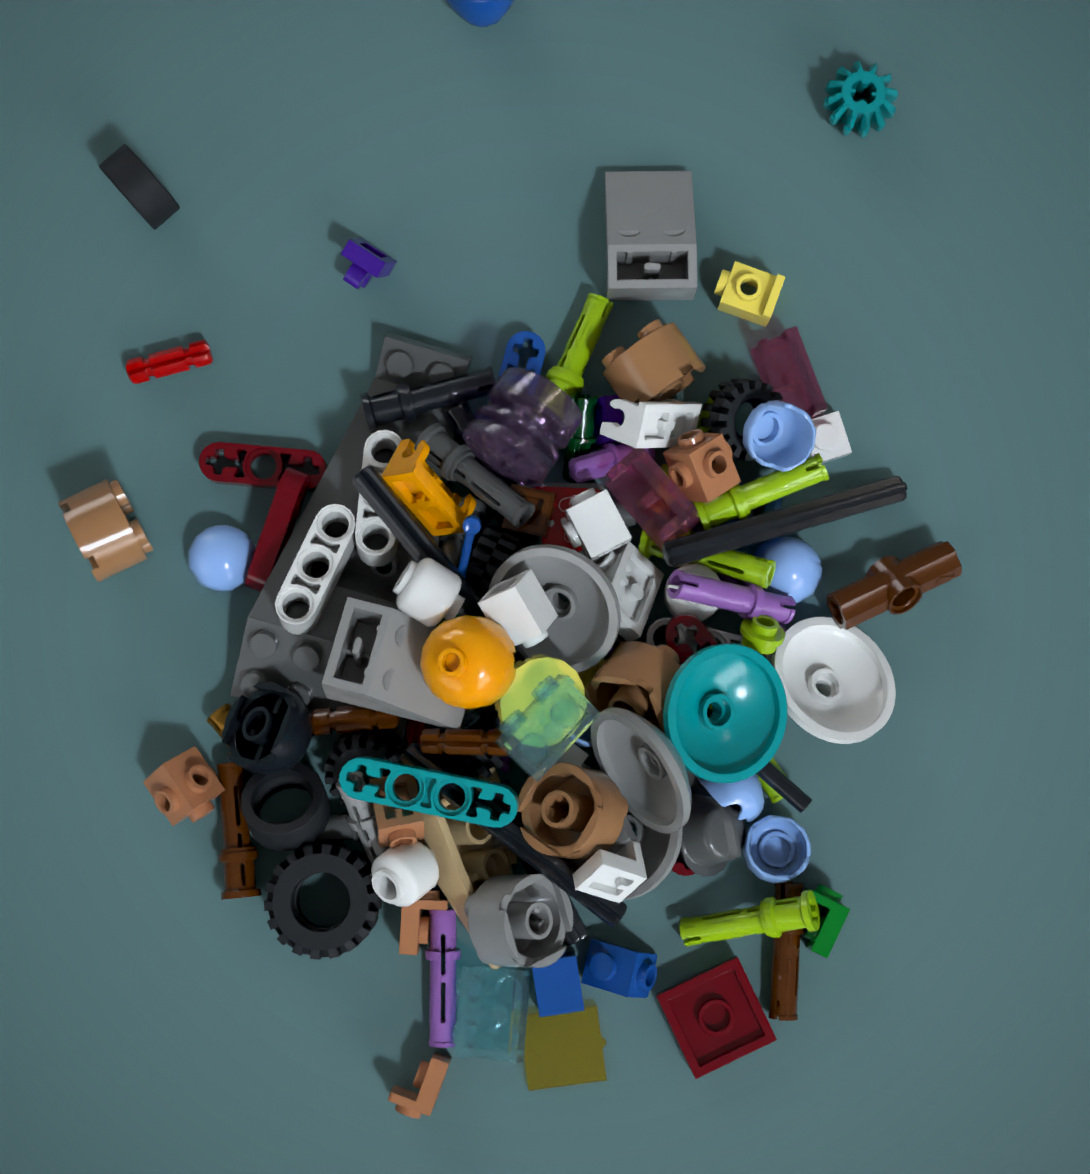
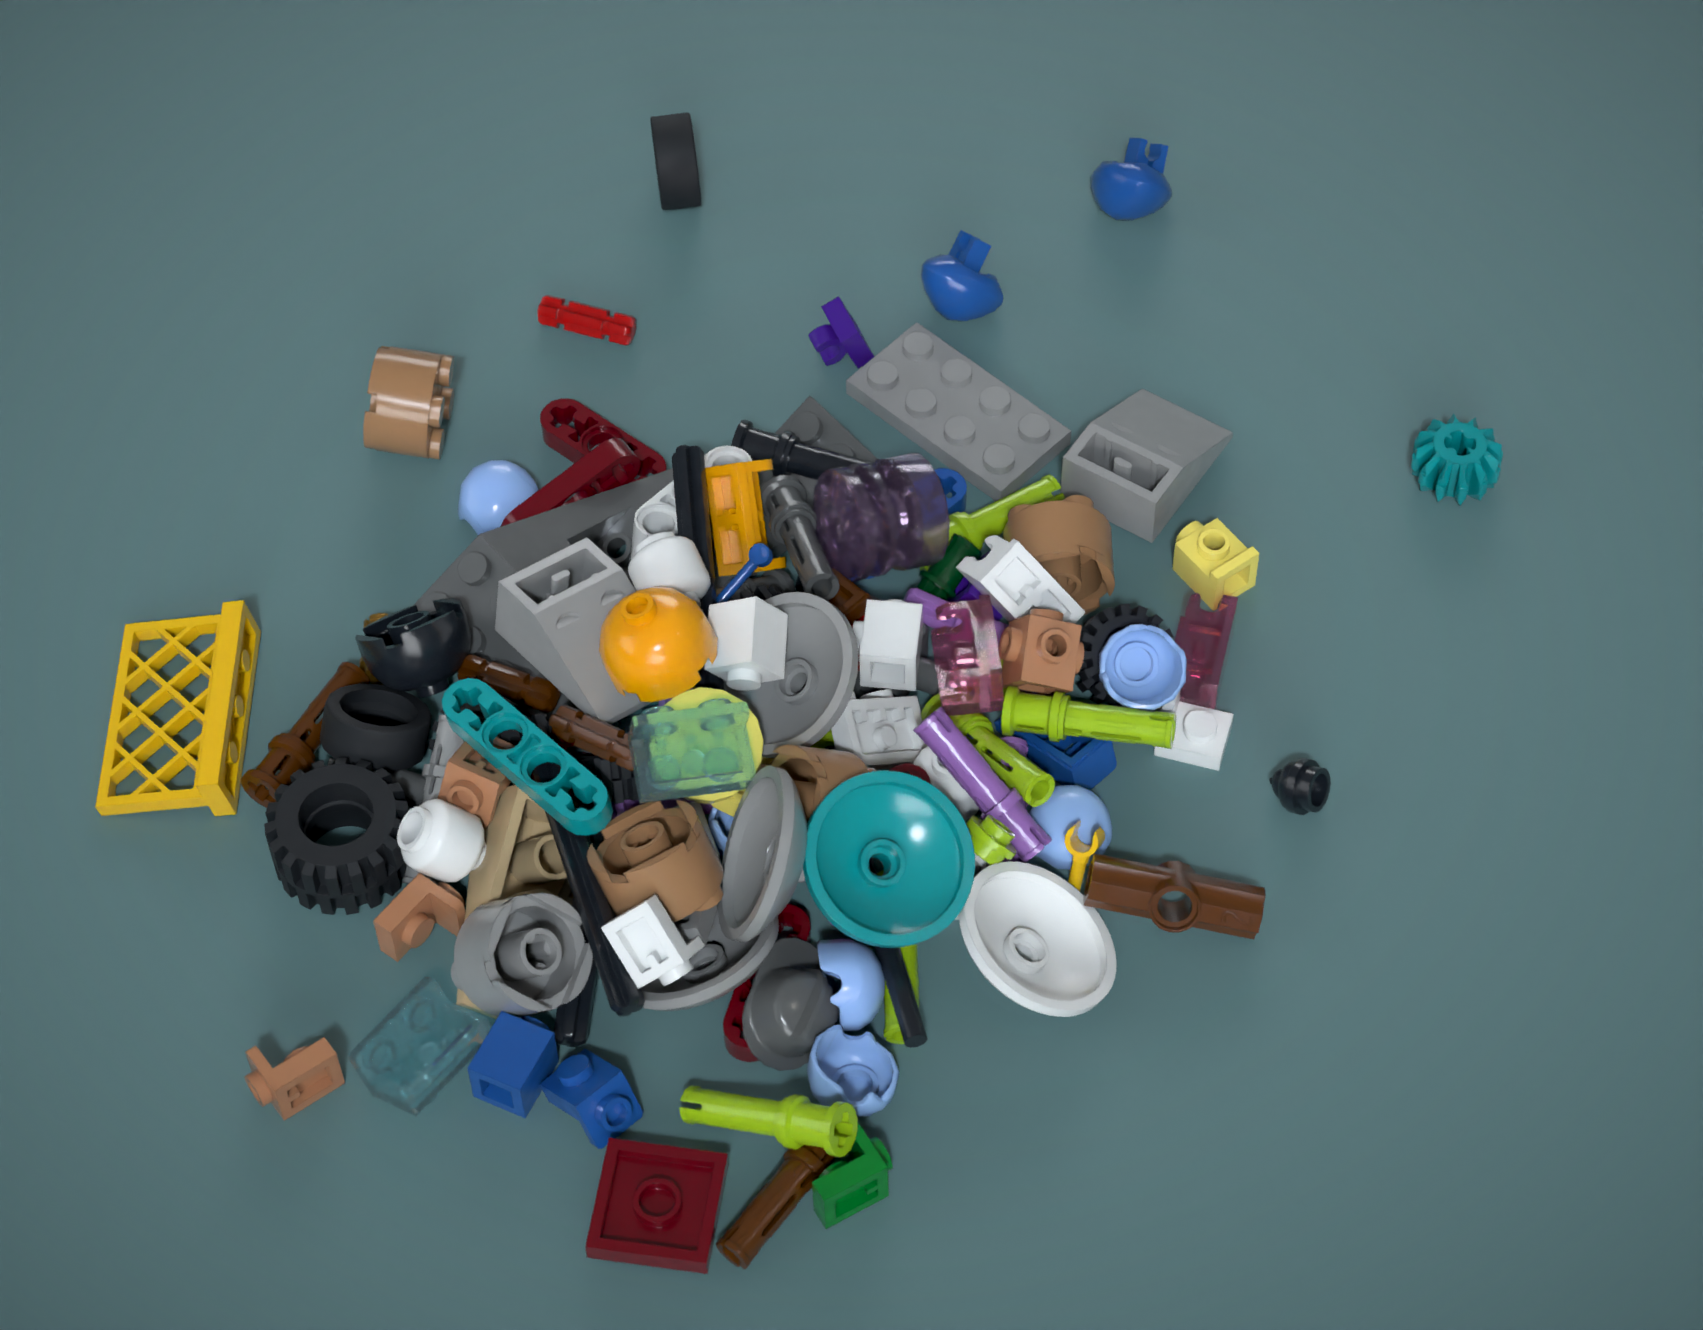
camera: 35 degrees right, 30 degrees down
nougat brick [143,746,225,826] -> none
white beam [275,504,356,635] -> none
medium lavender pin [425,908,461,1048] -> none
clear yellow piece [519,1005,607,1091] -> none
black axle [662,476,907,567] -> none
none -> yellow fence [95,600,261,816]
none -> light grey plate [846,322,1071,501]
none -> blue piece [921,230,1003,322]
none -> yellow hand [1064,820,1105,892]
none -> black plate [1269,758,1331,815]

